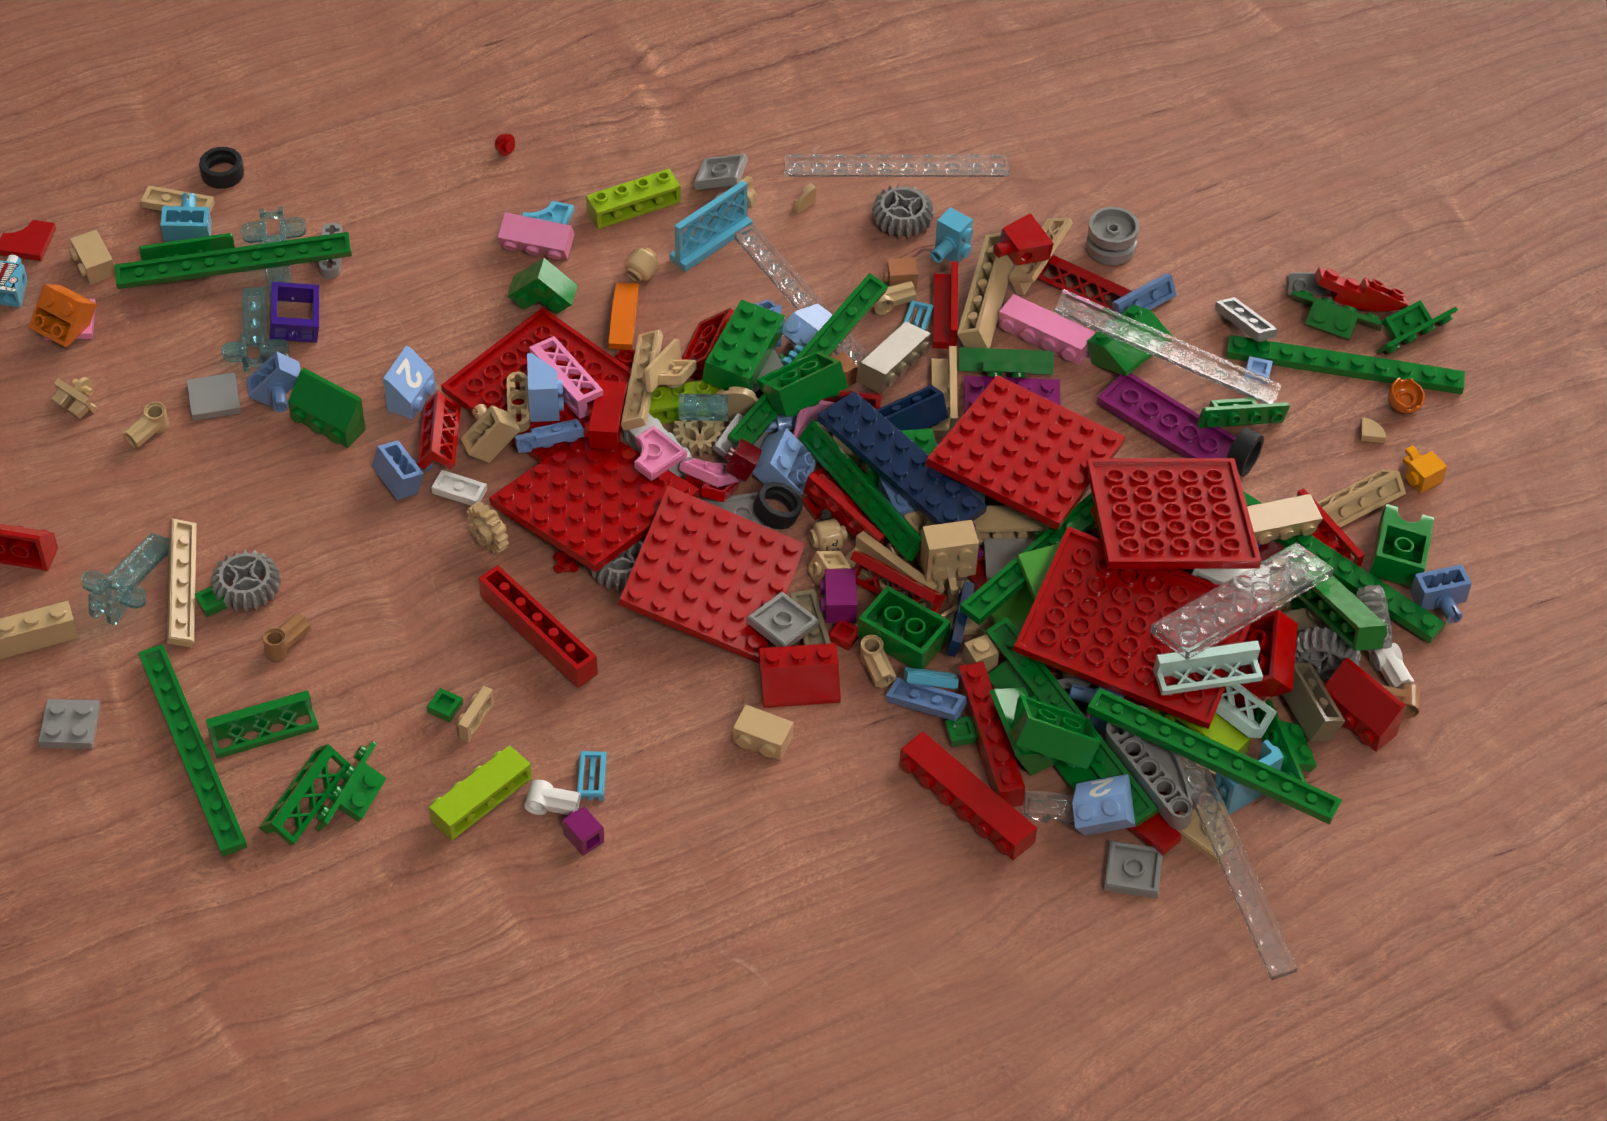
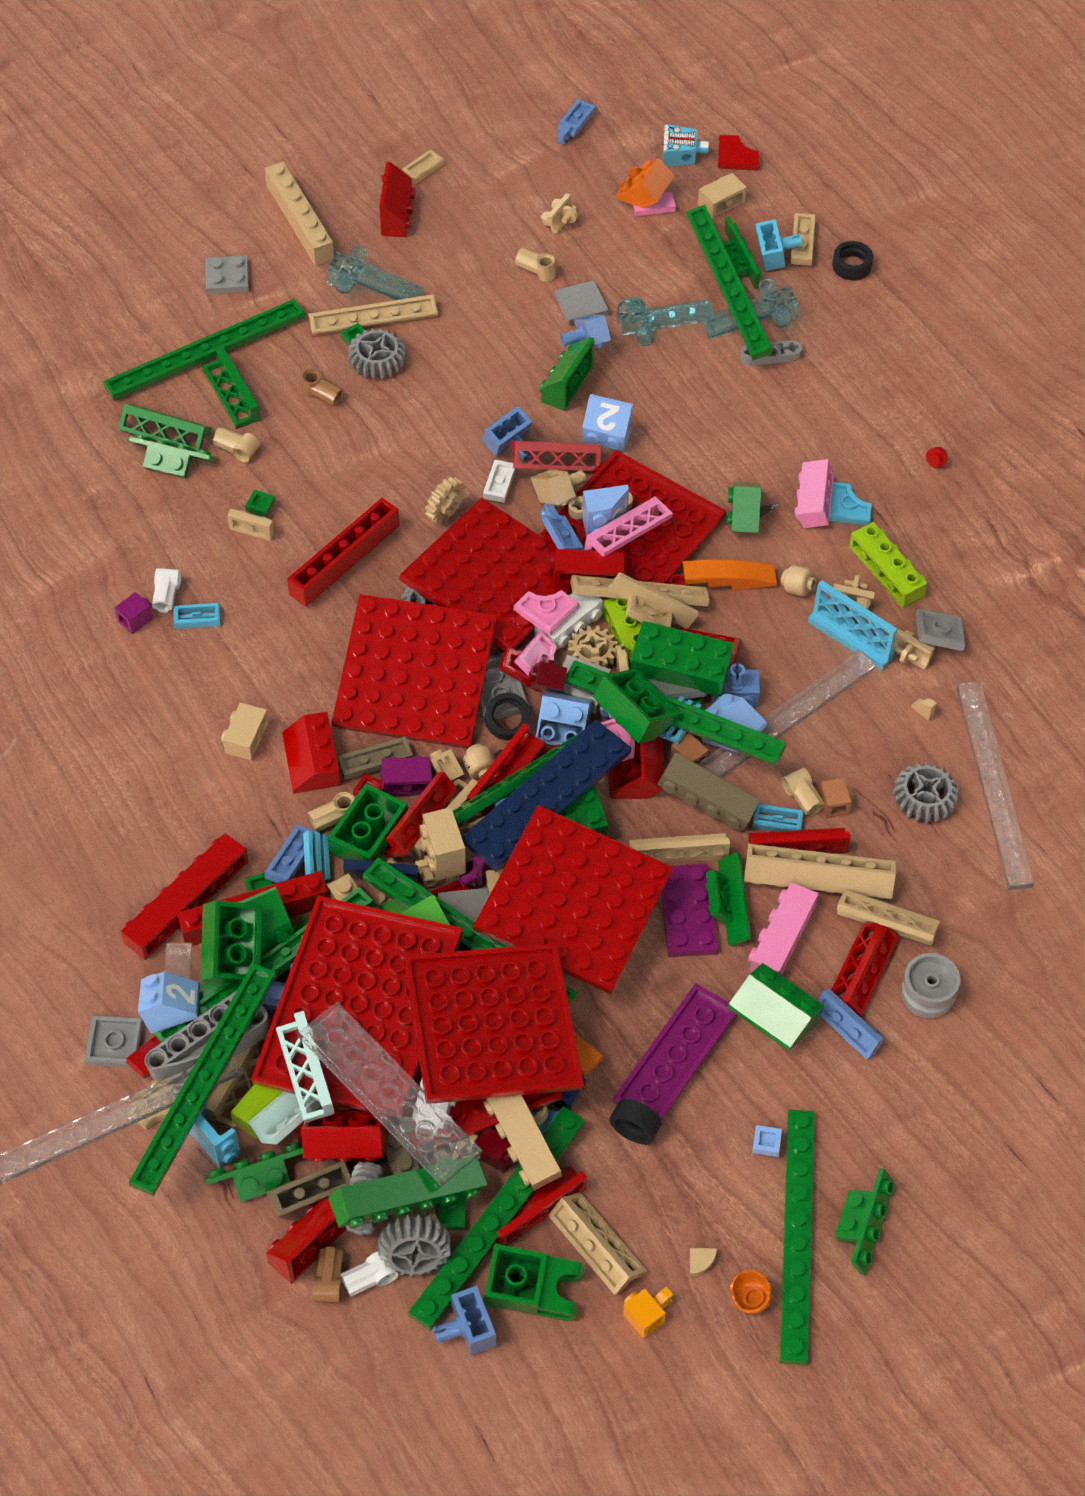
camera: 85 degrees right, 5 degrees up
dark purple window [269,282,319,343] -> none
lime brick [429,745,532,841] -> none
clear light blue bracket [679,394,728,421] -> none
light grey tile [747,592,819,647] -> none
dark blue brick [877,385,949,431] -> none
medium azure brick [930,207,974,263] -> none
red torso [993,214,1054,266] -> none
clear plate [1053,289,1281,404] -> none
green bracket [1197,398,1290,428] -> none
light grey plate [1215,297,1277,342] -> none
light grey hinge [1286,273,1331,295] -> none
red slope [1314,267,1408,311] -> none
green bracket [1376,300,1458,355] -> none
none -> tan piece [213,427,260,463]
none -> tan hips [834,575,875,609]

